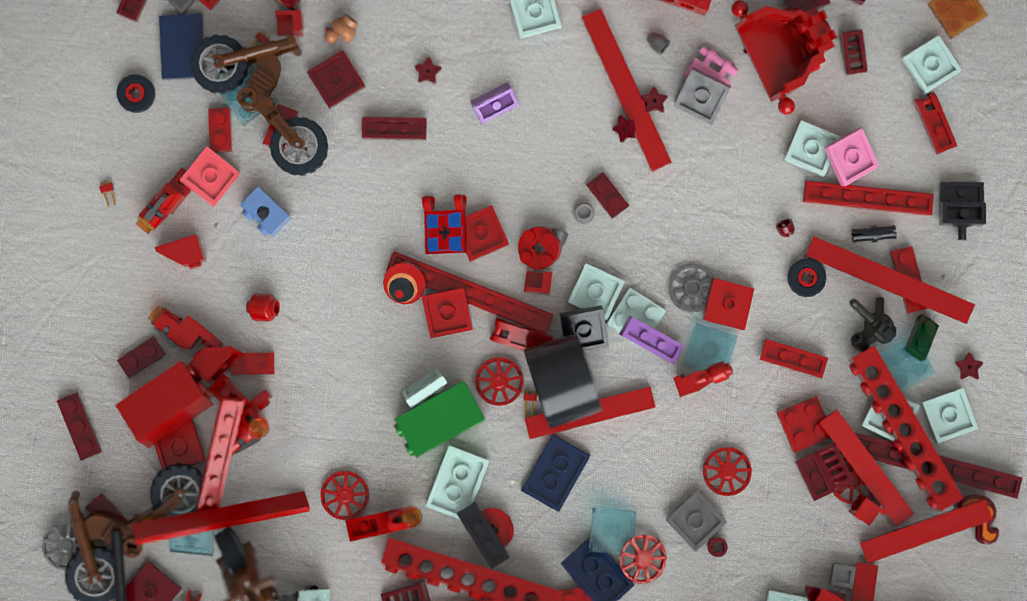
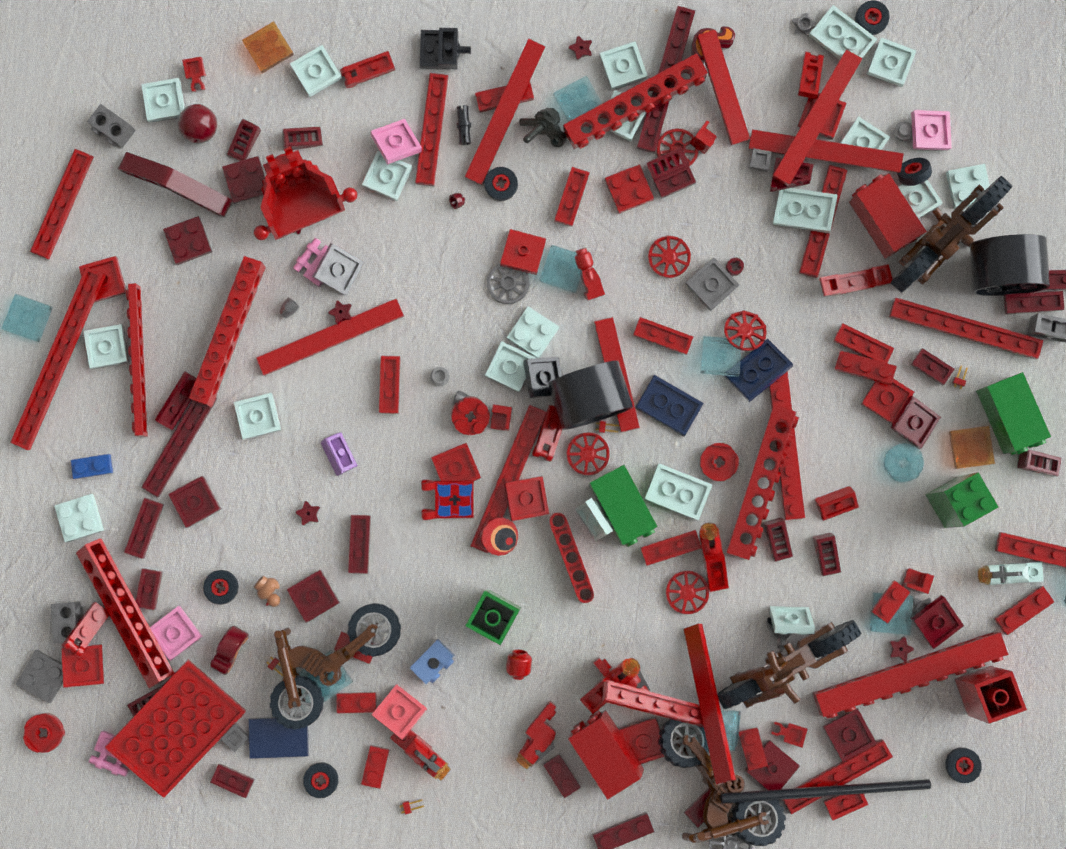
camera: 85 degrees left, 0 degrees up
red slope [154,234,206,269] -> none
red slope [189,346,243,384] -> none
red plate [229,352,275,375] -> none
red panel [275,10,303,36] -> none
black plate [456,502,510,569] -> none
dark red plate [586,172,629,219] -> none
dark red plate [612,115,636,142] -> none
medium lavender plate [619,315,684,364] -> none
red tile [819,409,914,526] -> none
dark green plate [904,314,939,362] -> none
none -> red plate [361,745,390,789]
none -> red plate [379,356,401,414]
none -> green brick [465,589,521,646]
none -> red beam [549,512,594,603]
none -> red plate [633,317,693,355]
none -> red plate [640,530,701,566]
none -> red plate [738,727,768,771]

